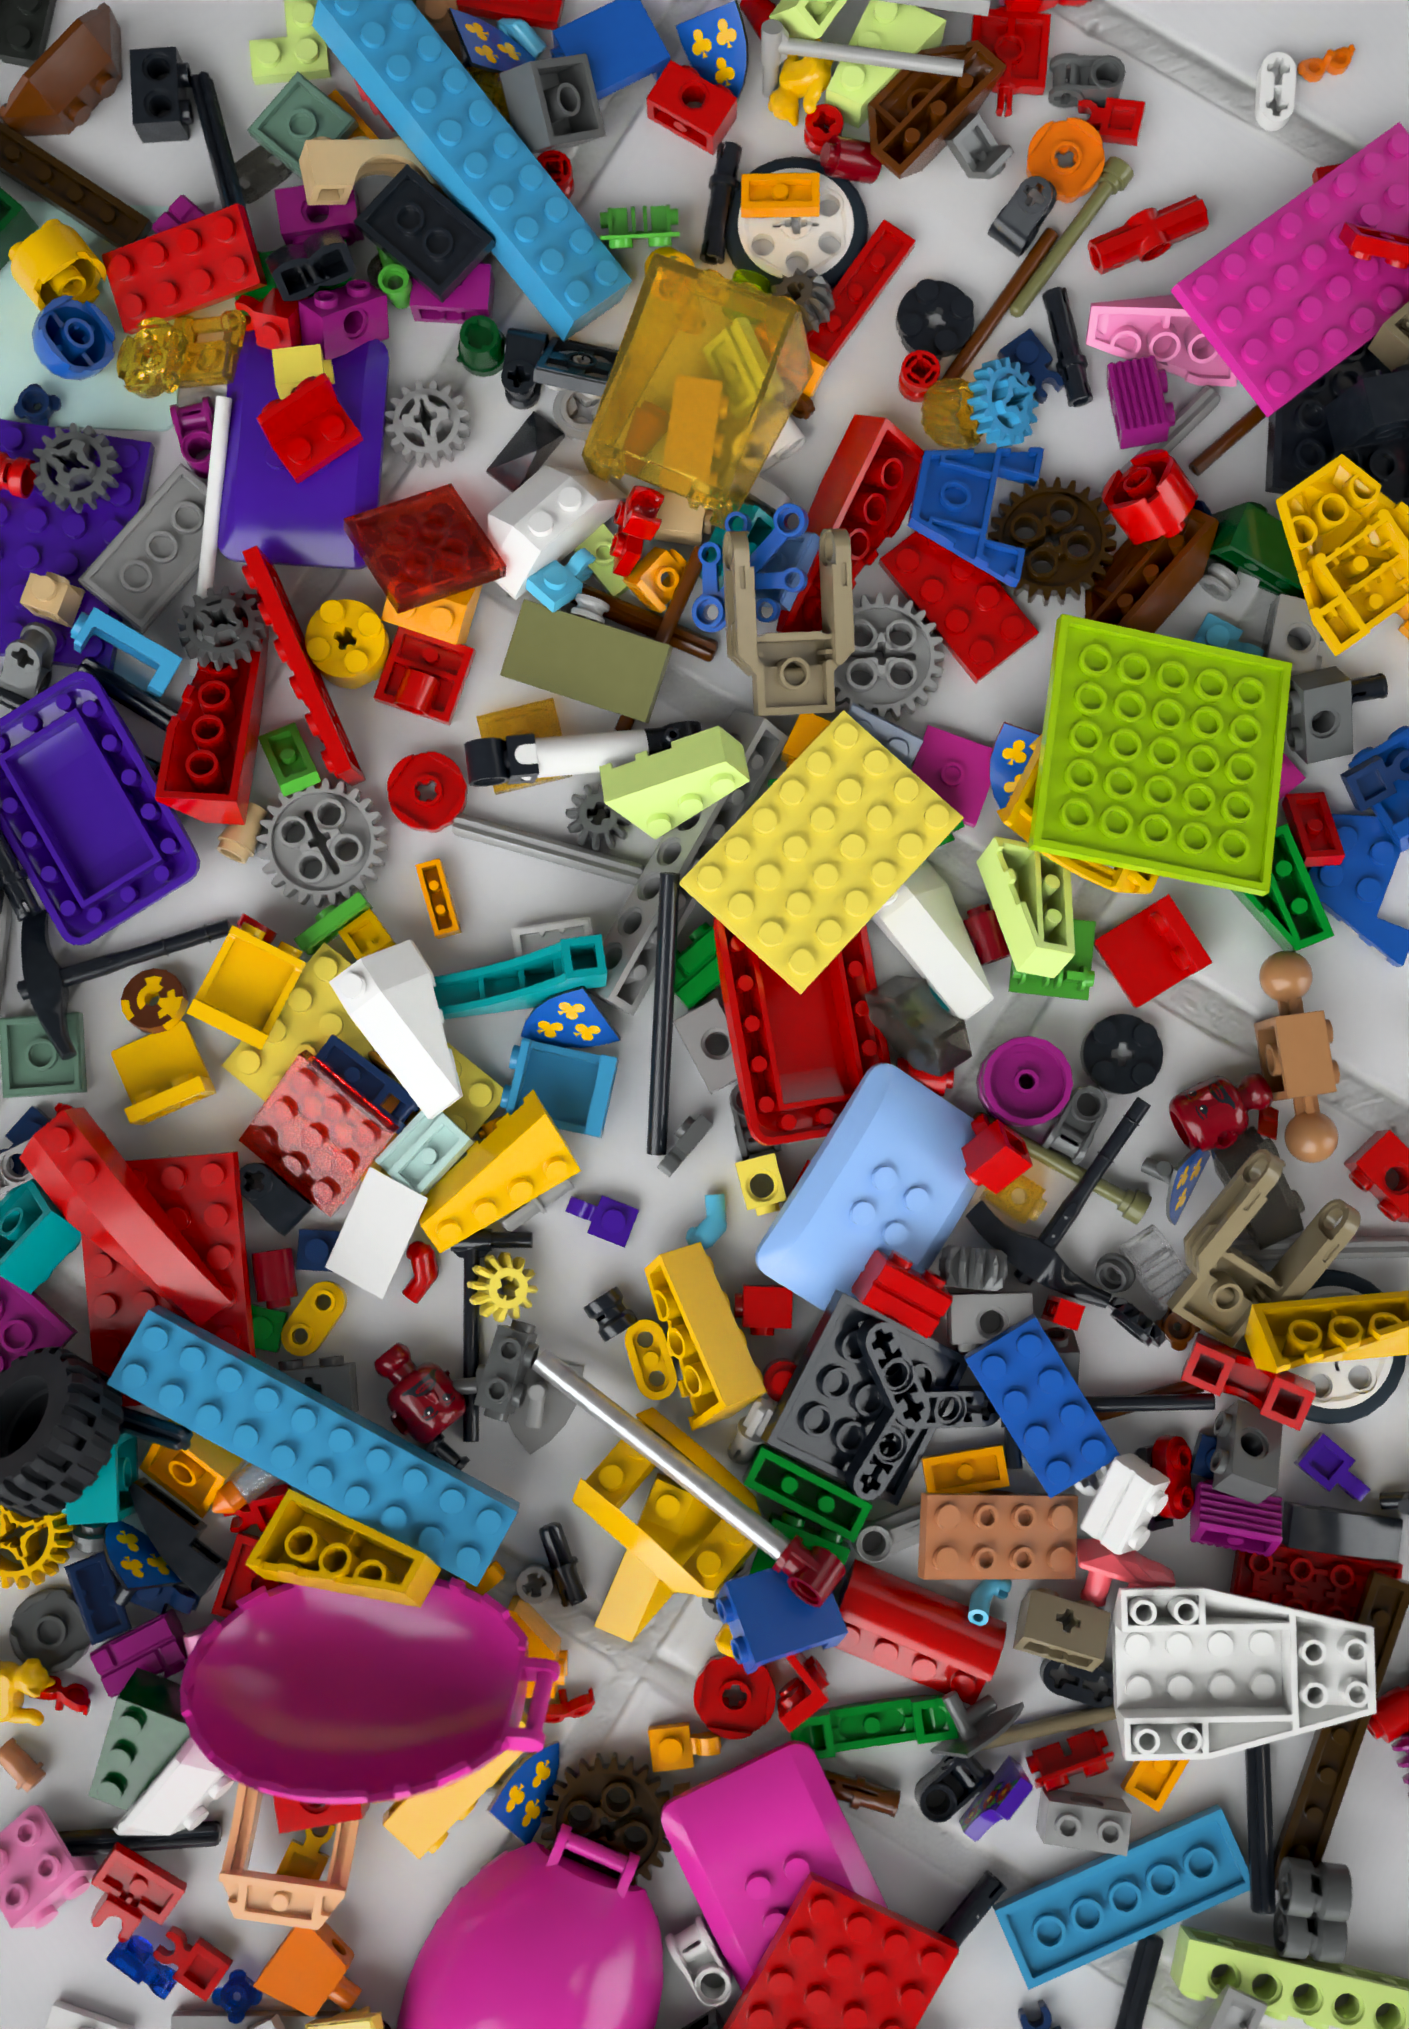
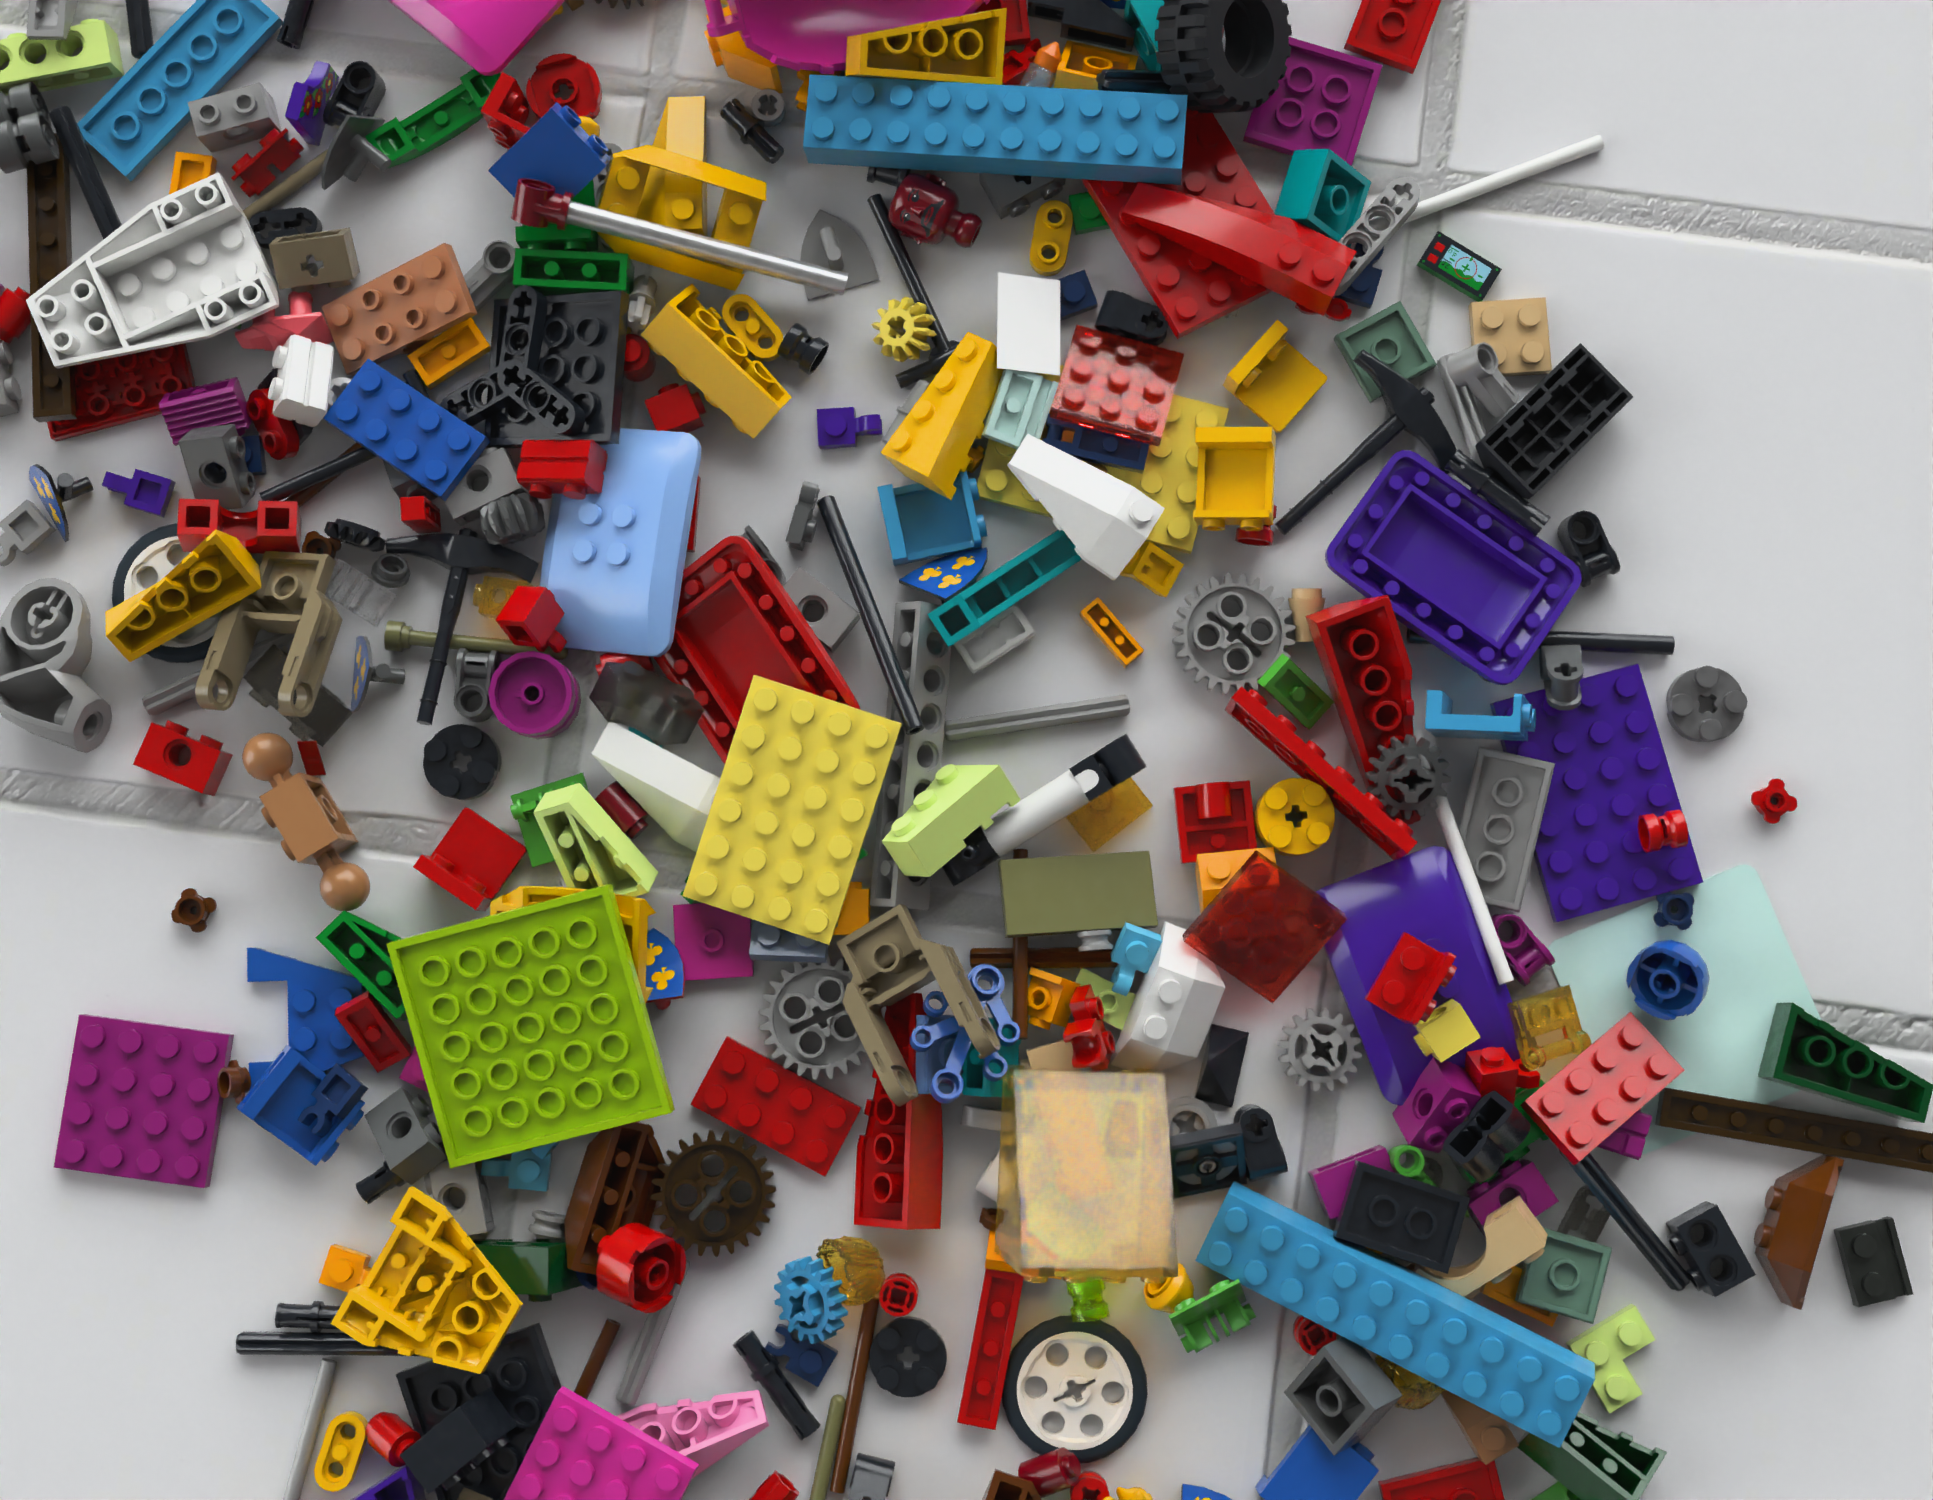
camera: 160 degrees right, 0 degrees up
yellow brick [8,219,107,311] -> none
tan brick [20,572,85,628] -> none
dark grey gear [30,423,122,513] -> none
black axle [77,657,178,732] -> none
clear yellow plate [117,317,189,399] -> none
piece [121,968,188,1034] -> none
dark red brick [251,1248,298,1309] -> none
bright green plate [294,891,373,955] -> none
red plate [387,752,468,833] -> none
red arm [402,1241,439,1304] -> none
blue shield [448,8,536,78] -> none
dark grey brick [453,1319,539,1422] -> none
dark green piece [456,315,506,377] -> none
medium azure arm [496,18,547,59] -> none
red piece [544,1688,595,1723] -> none
dark grey gear [565,783,633,851] -> none
red brick [646,60,737,155] -> none
light orange plate [648,1721,722,1772] -> none
green brick [674,922,721,1012] -> none
medium azure arm [686,1194,727,1250] -> none
black pin [700,141,742,265] -> none
light yellow brick [735,1153,787,1216] -> none
light orange plate [741,173,820,218] -> none
dark grey gear [766,268,835,339] -> none
reddish brown pin [822,1768,901,1817] -> none
red brick [834,1559,1007,1705] -> none
blue wing [907,447,1044,588] -> none
medium azure arm [968,1579,1012,1626] -> none
magenta brick [1107,355,1175,450] -> none
dark red piece [1169,1073,1273,1152] -> none
black slope [1281,1501,1403,1561] -> none

